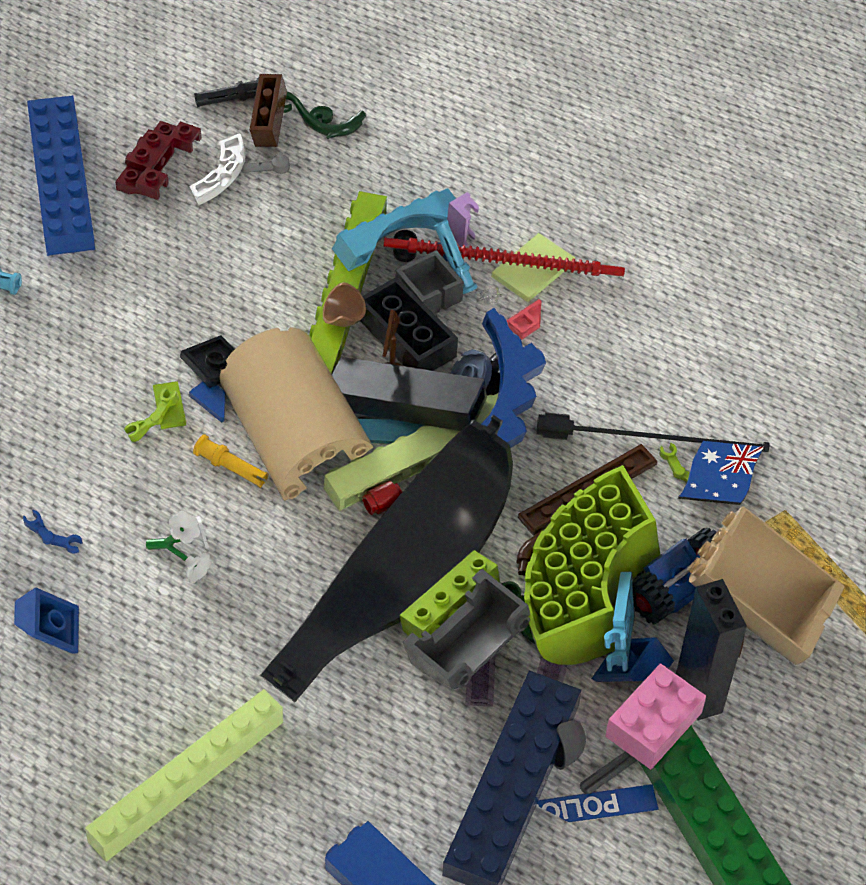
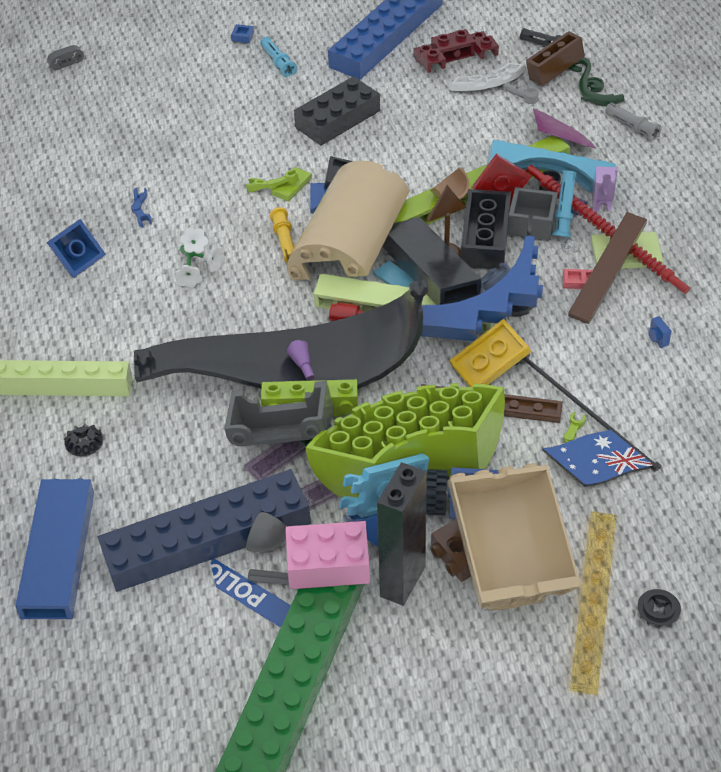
camera: 50 degrees right, 5 degrees down
none -> black gear [64,423,103,456]
none -> medium lavender cone [286,340,315,381]
none -> black brick [294,76,380,146]
none -> yellow tile [449,319,532,387]
none -> red plate [471,153,531,205]
none -> magenta sticker [533,109,596,149]
none -> reddish brown tile [568,212,647,324]
none -> light grey pin [605,103,662,141]
none -> blue plate [648,316,672,348]

